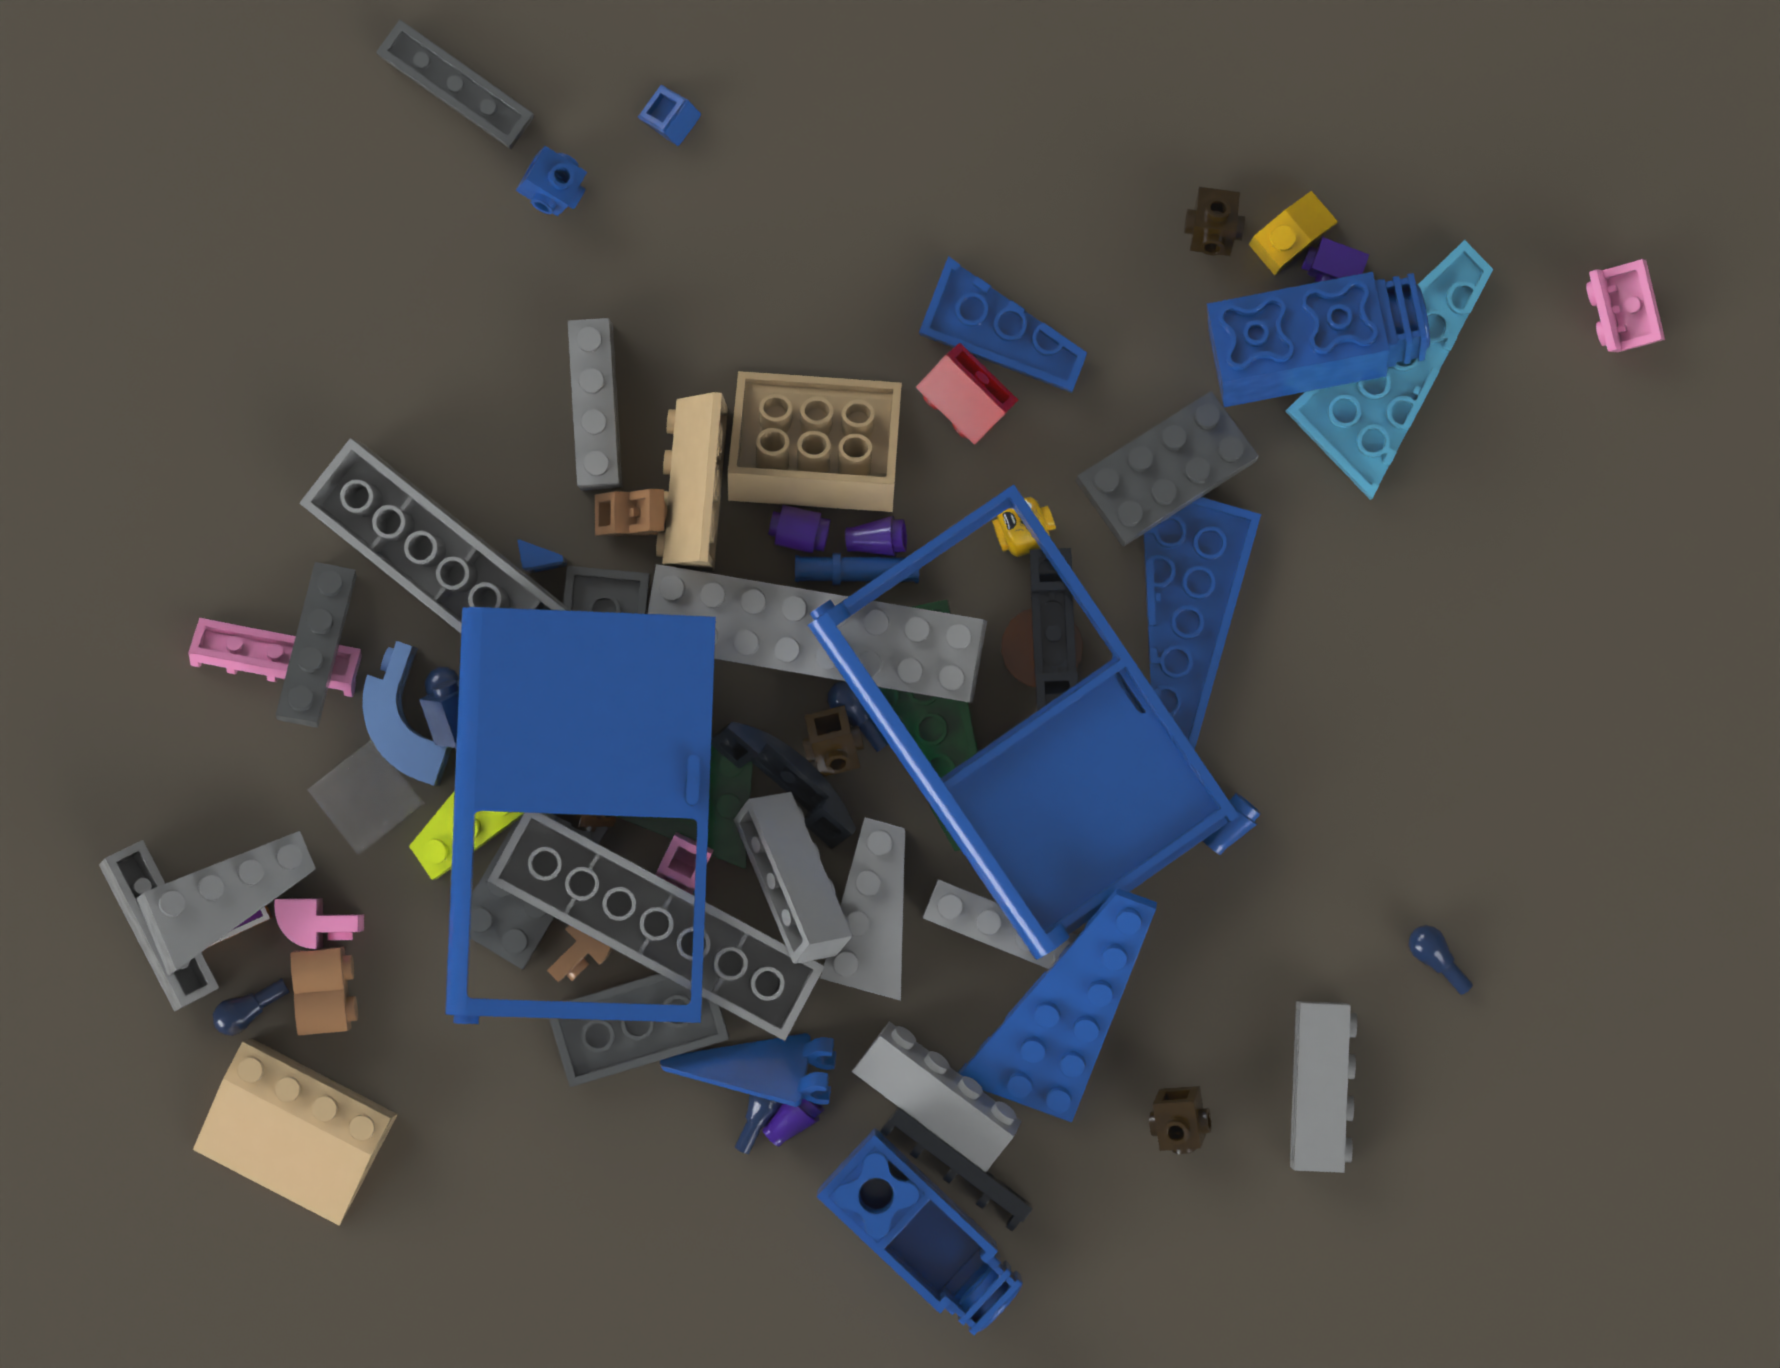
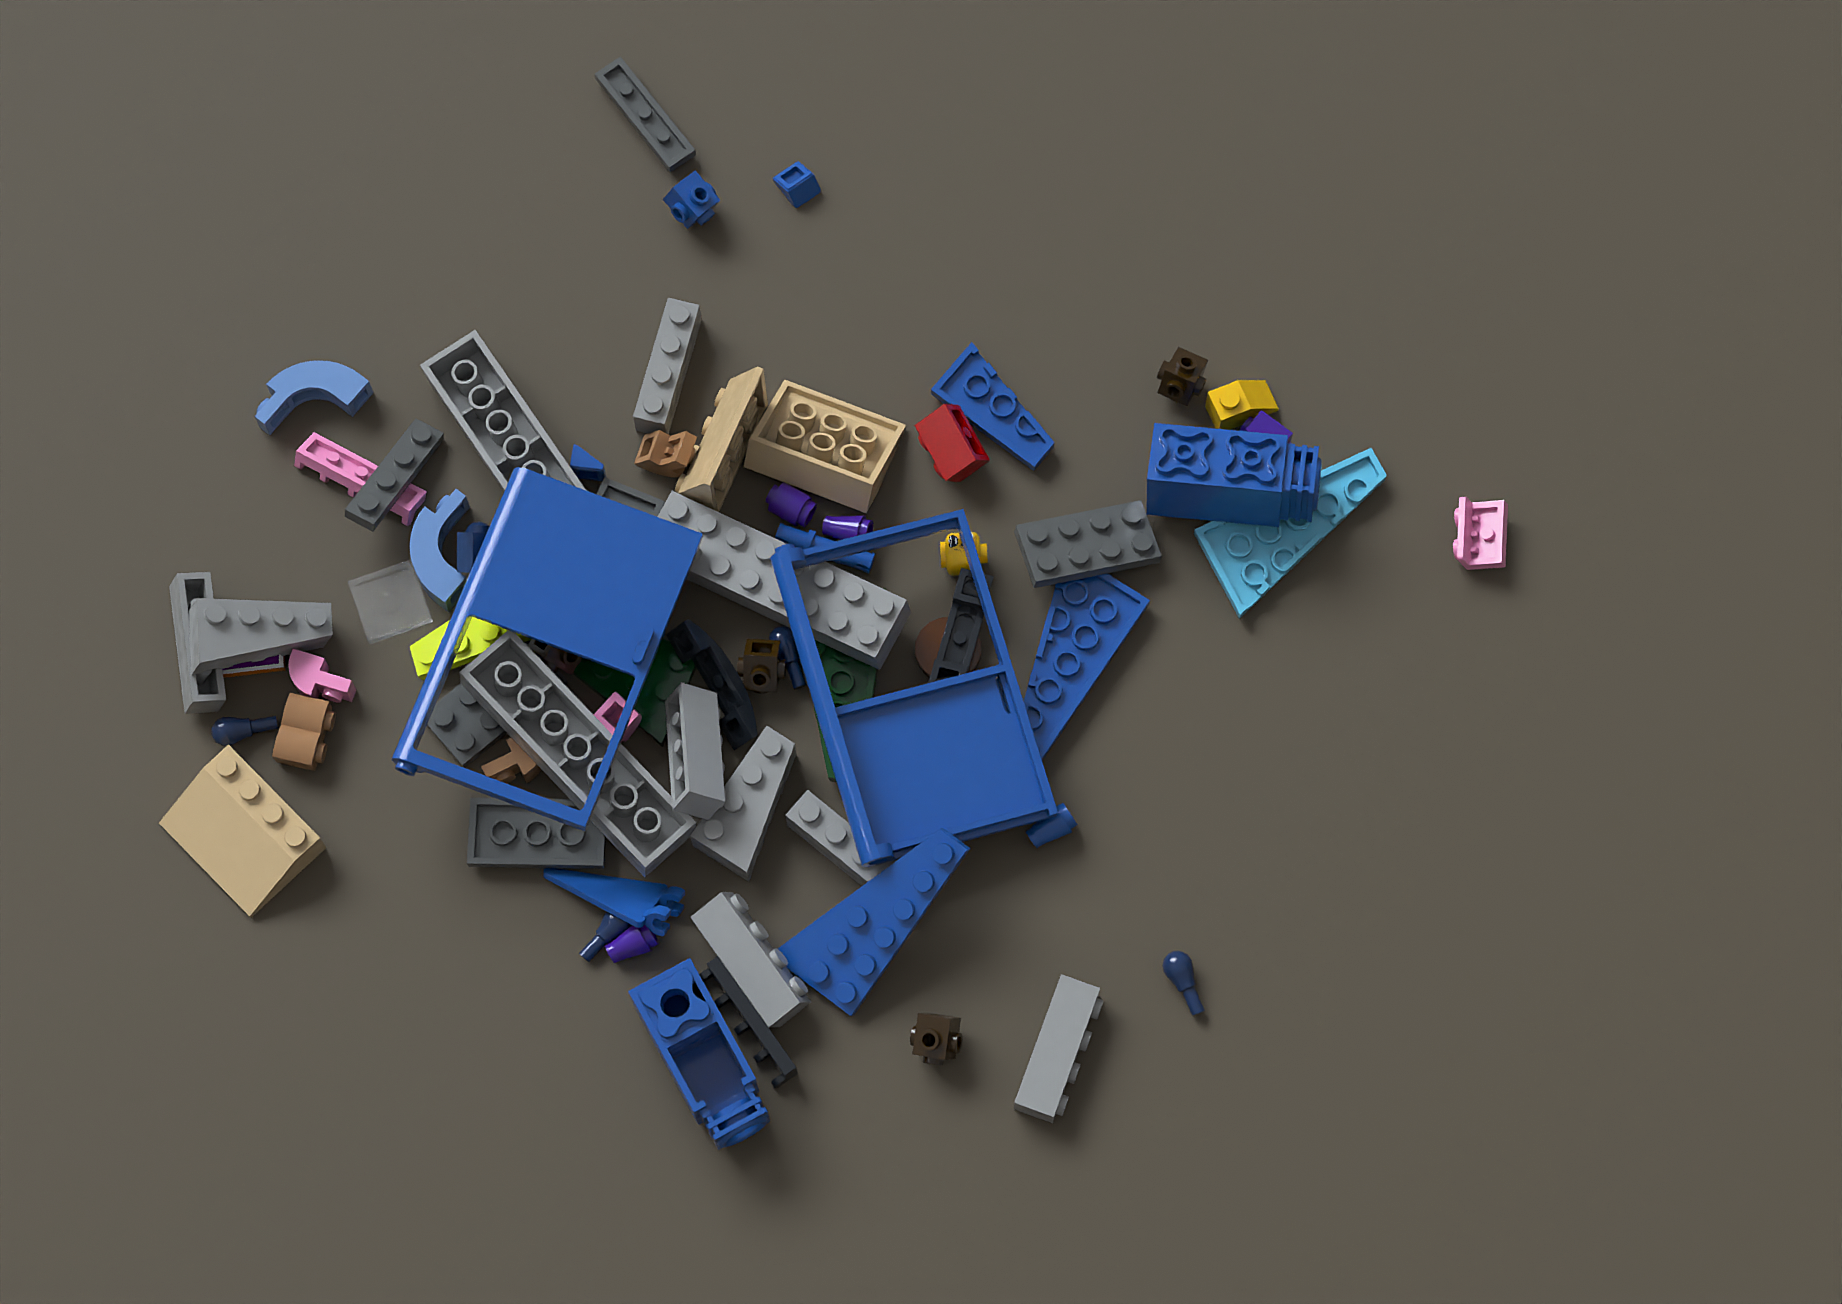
camera: 15 degrees right, 15 degrees down
none -> medium blue arch [255,360,374,435]

